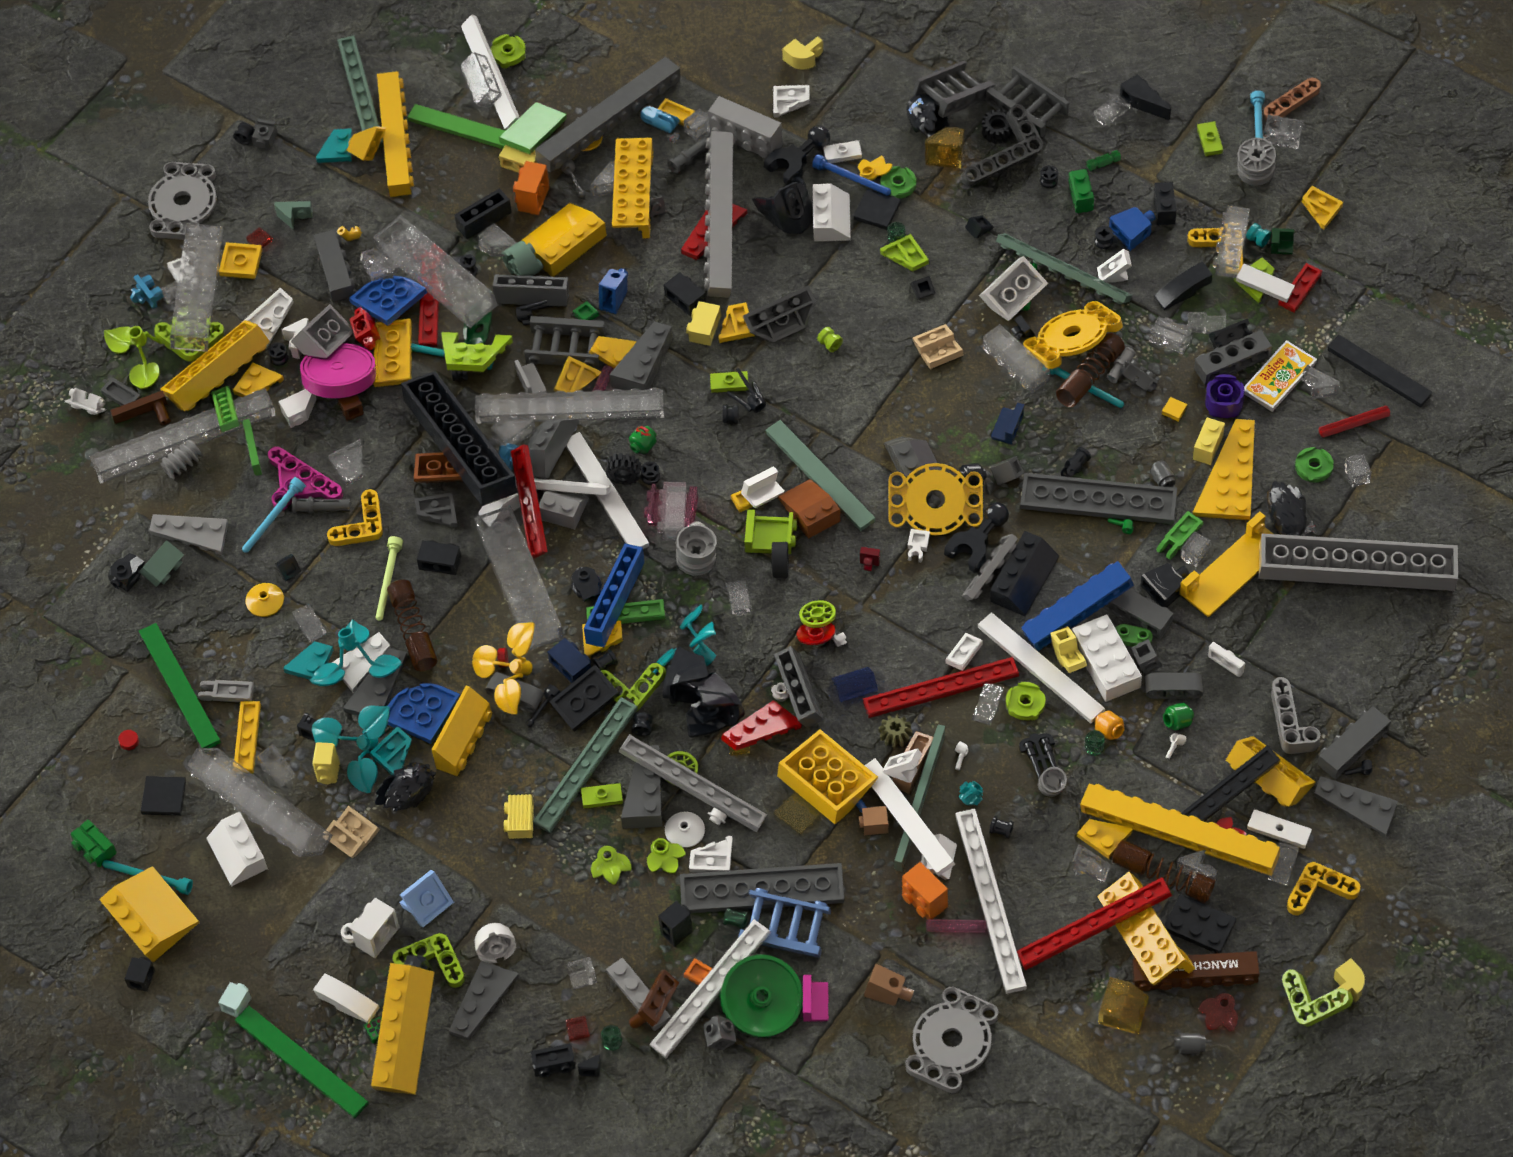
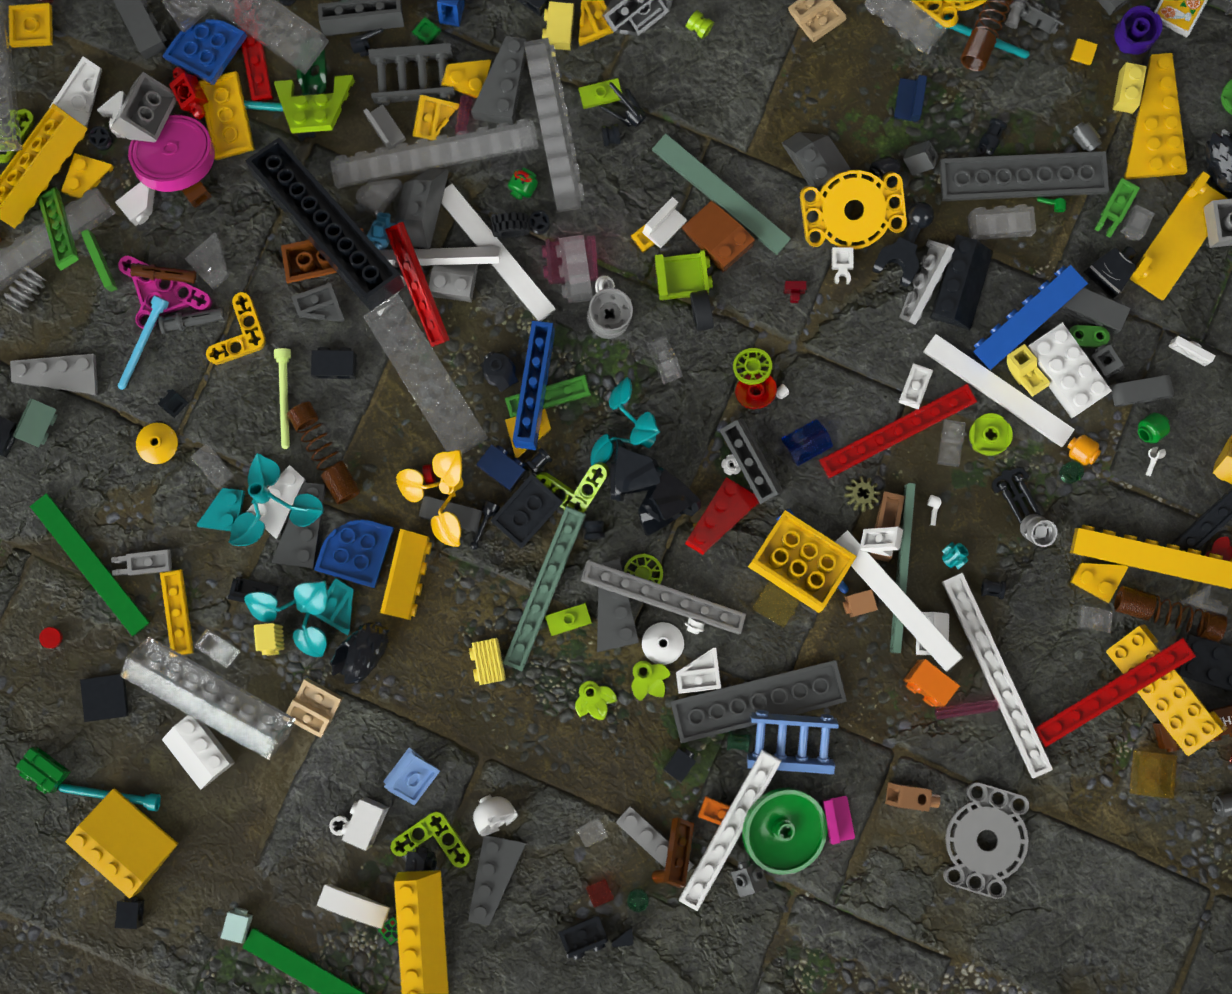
camera: 10 degrees left, 25 degrees up
none -> reddish brown pin [130,263,196,284]
none -> clear brick [524,38,585,213]
none -> clear brick [968,204,1036,240]

